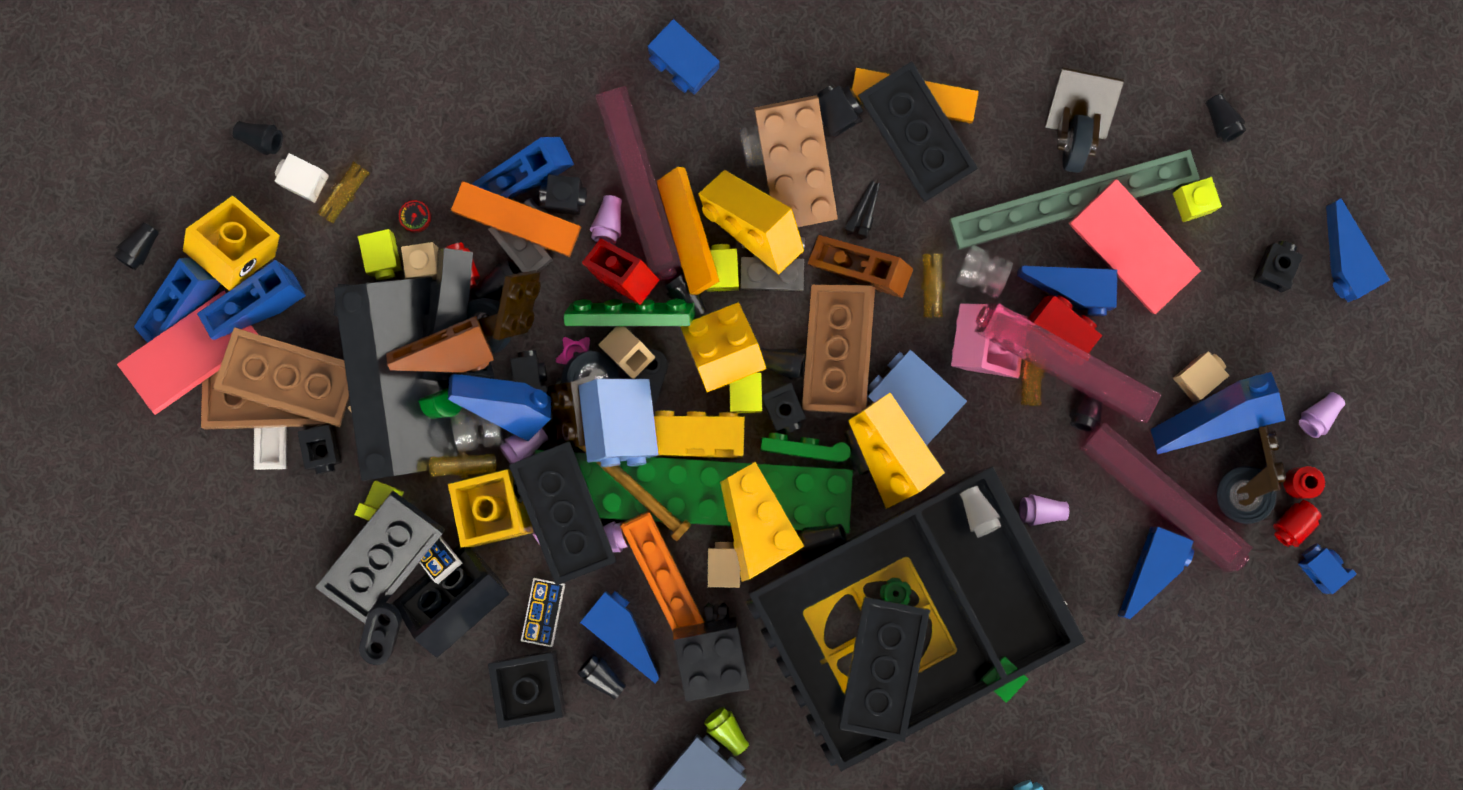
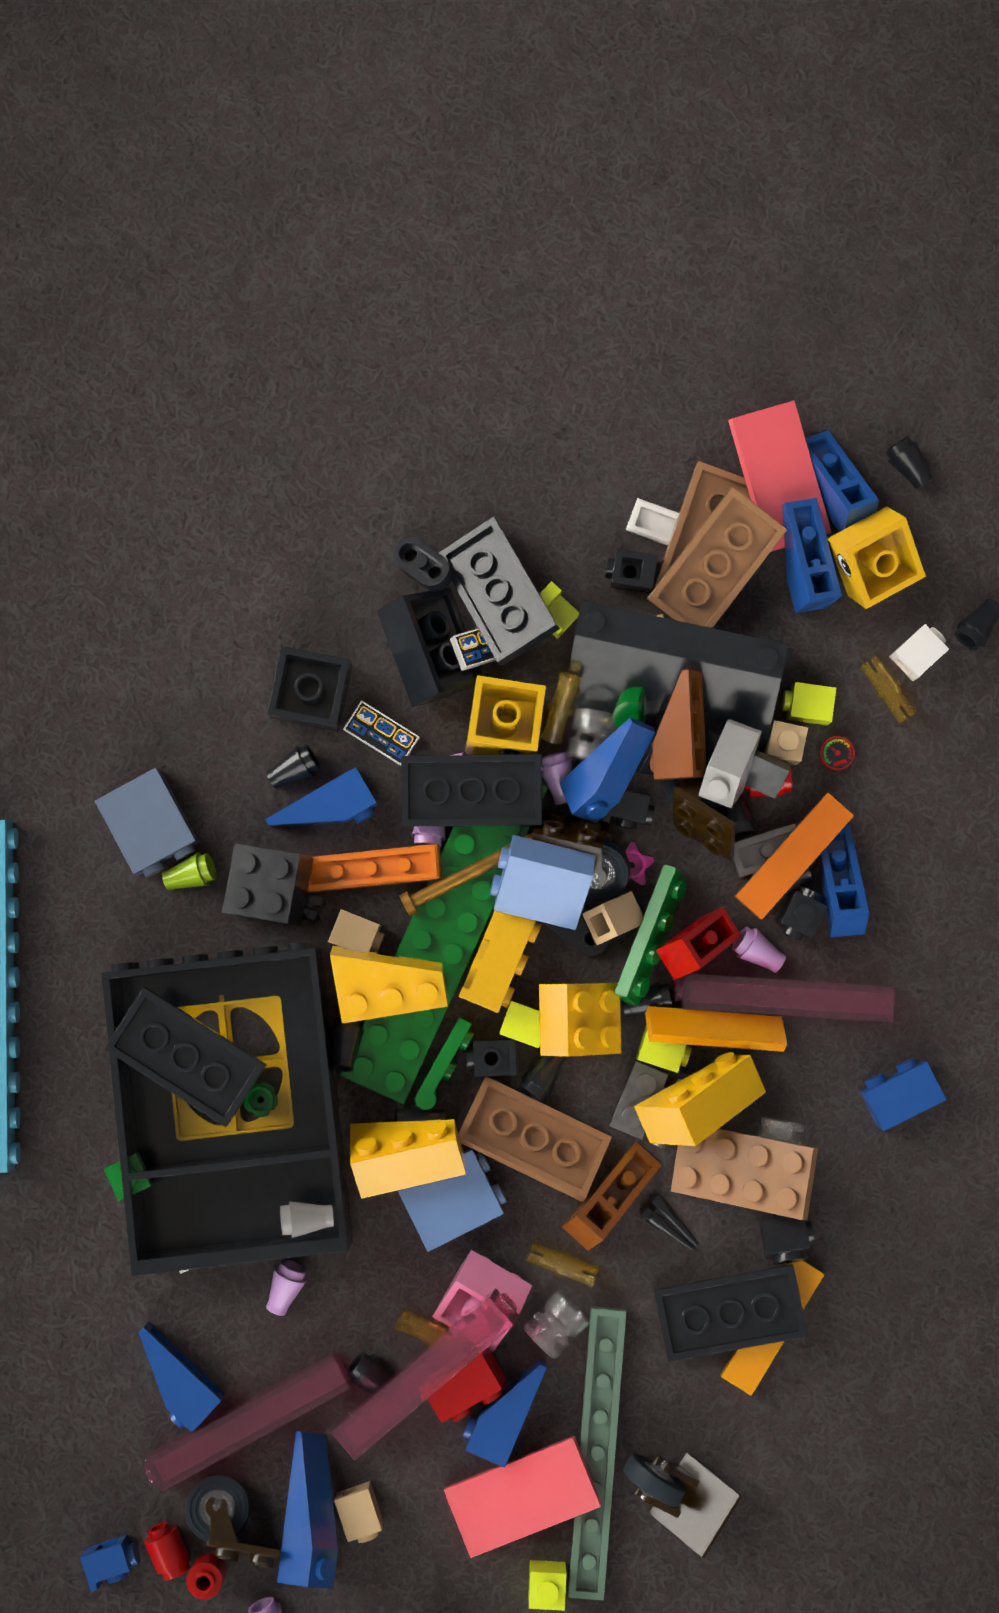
camera: 115 degrees right, 0 degrees up
none -> light grey slope [698,719,762,808]

